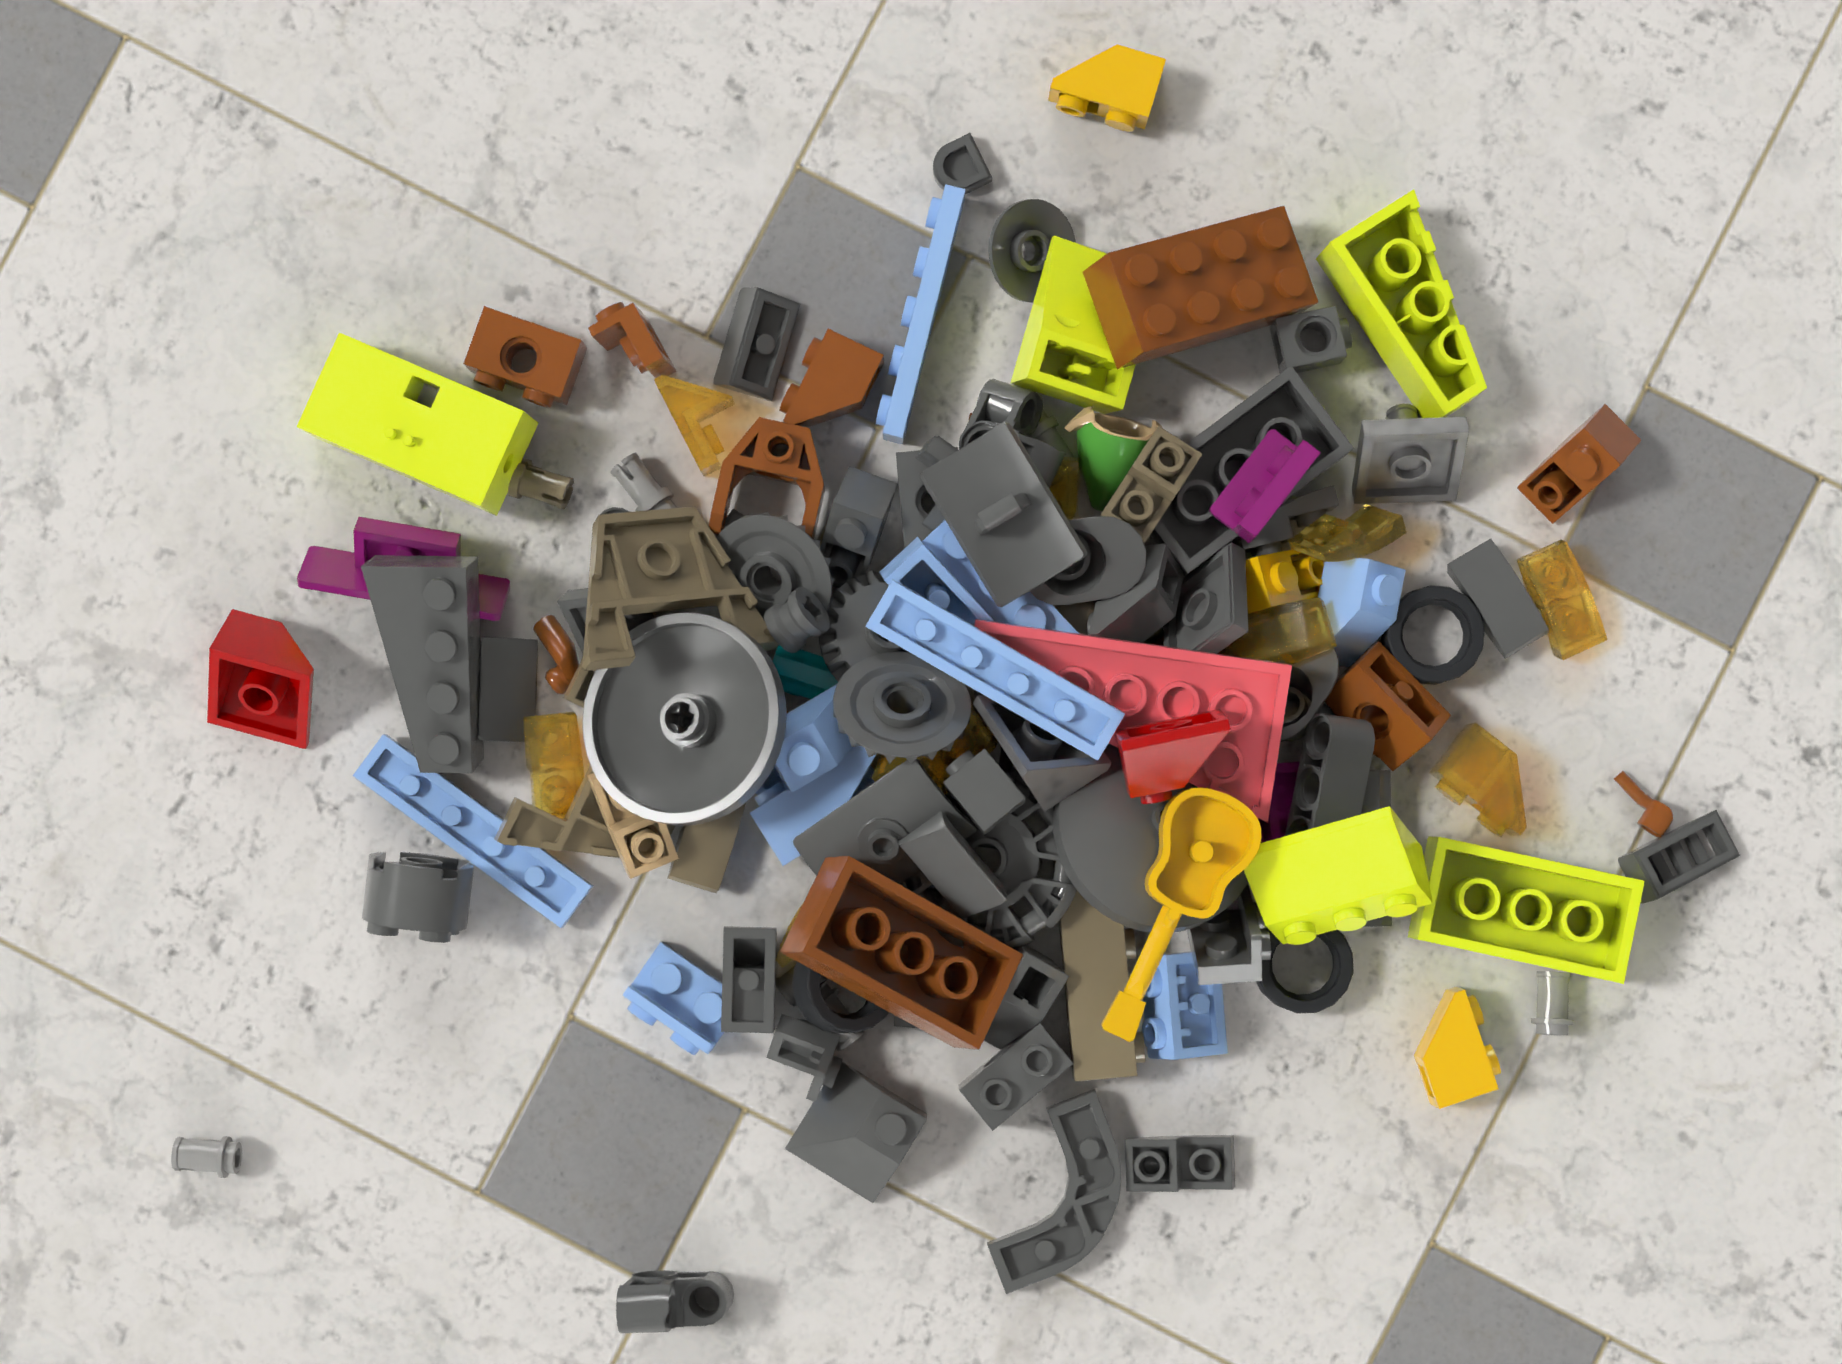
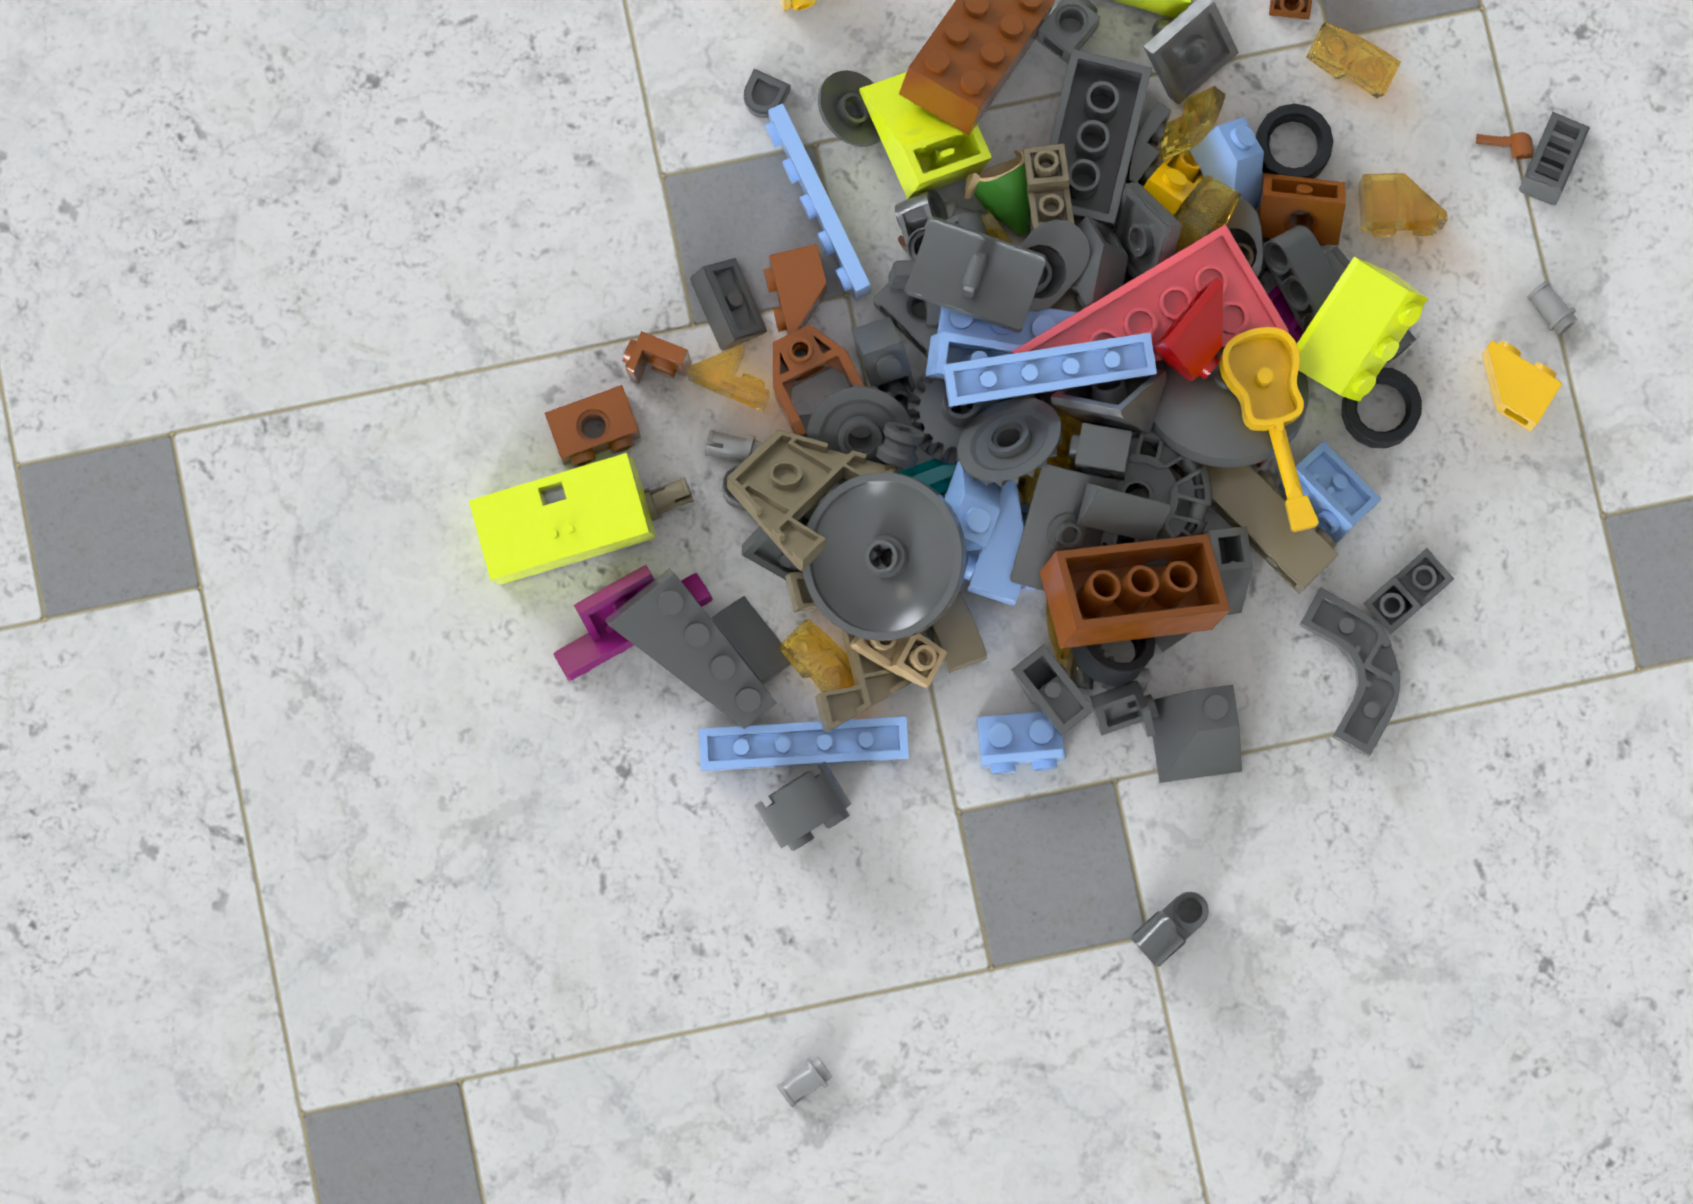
camera: 40 degrees left, 5 degrees down
red slope [207,609,314,749] -> none
dark orange arm [533,615,579,694] -> none
dark grey brick [958,1023,1073,1131] -> none
dark grey bracket [1187,884,1271,985] -> none
magenta bracket [1209,429,1321,543] -> none
neon yellow brick [1407,836,1645,984] -> none
dark grey slope [1447,538,1549,659] -> none

